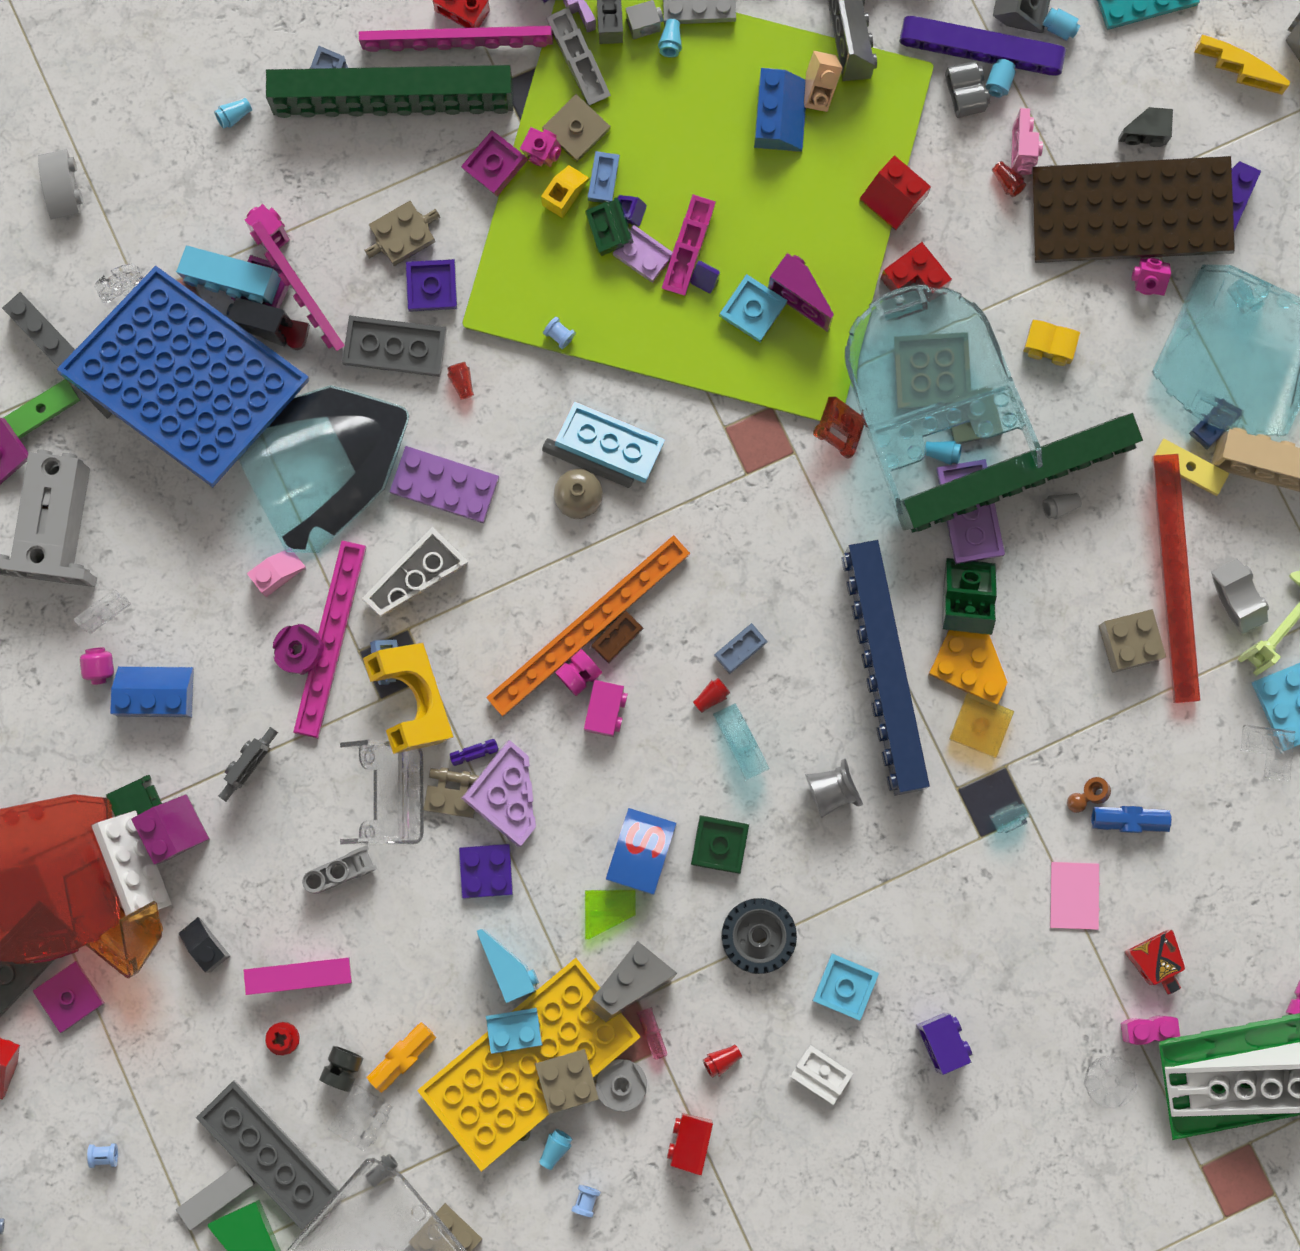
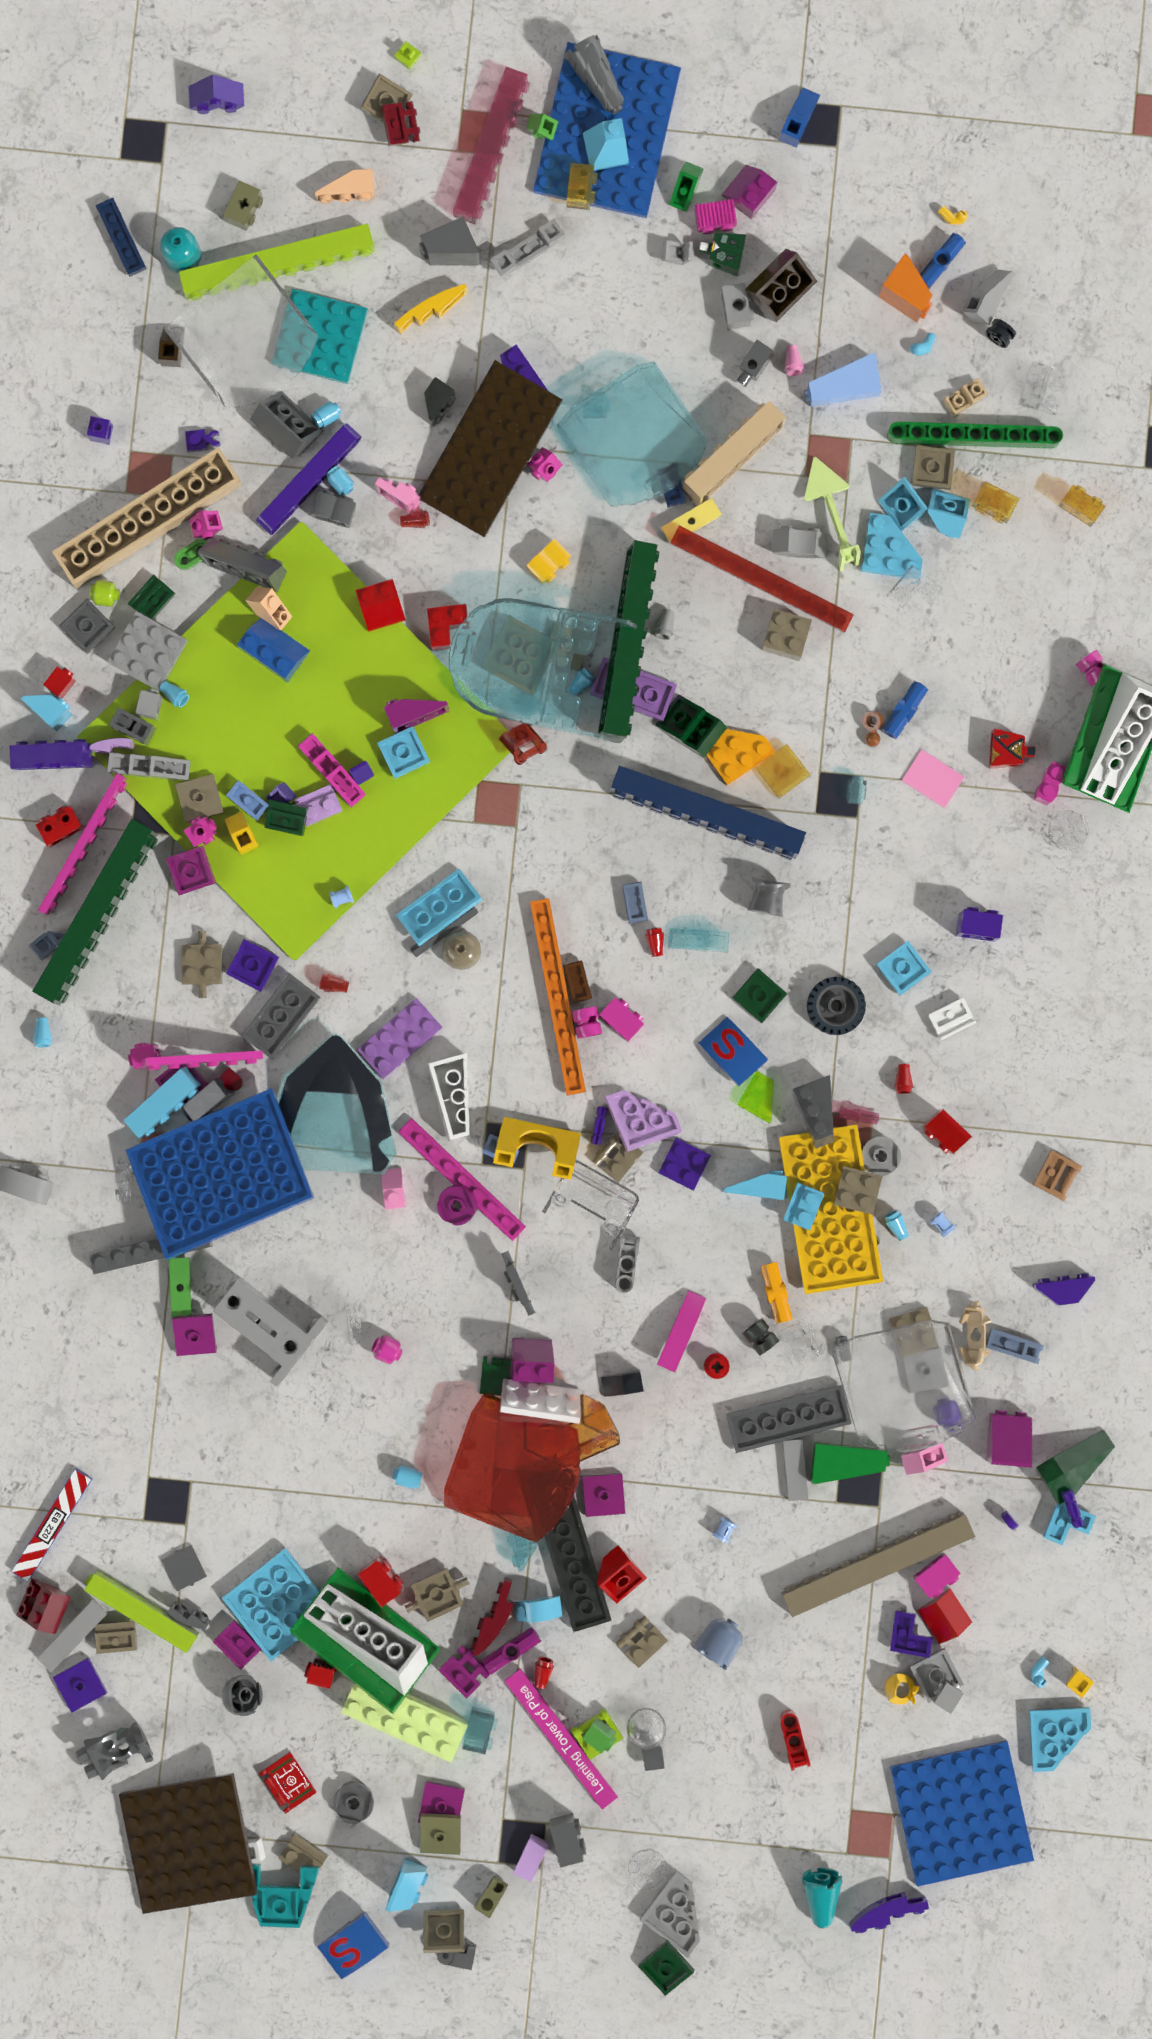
camera: 60 degrees left, 5 degrees up
blue slope [110,666,194,717] -> none

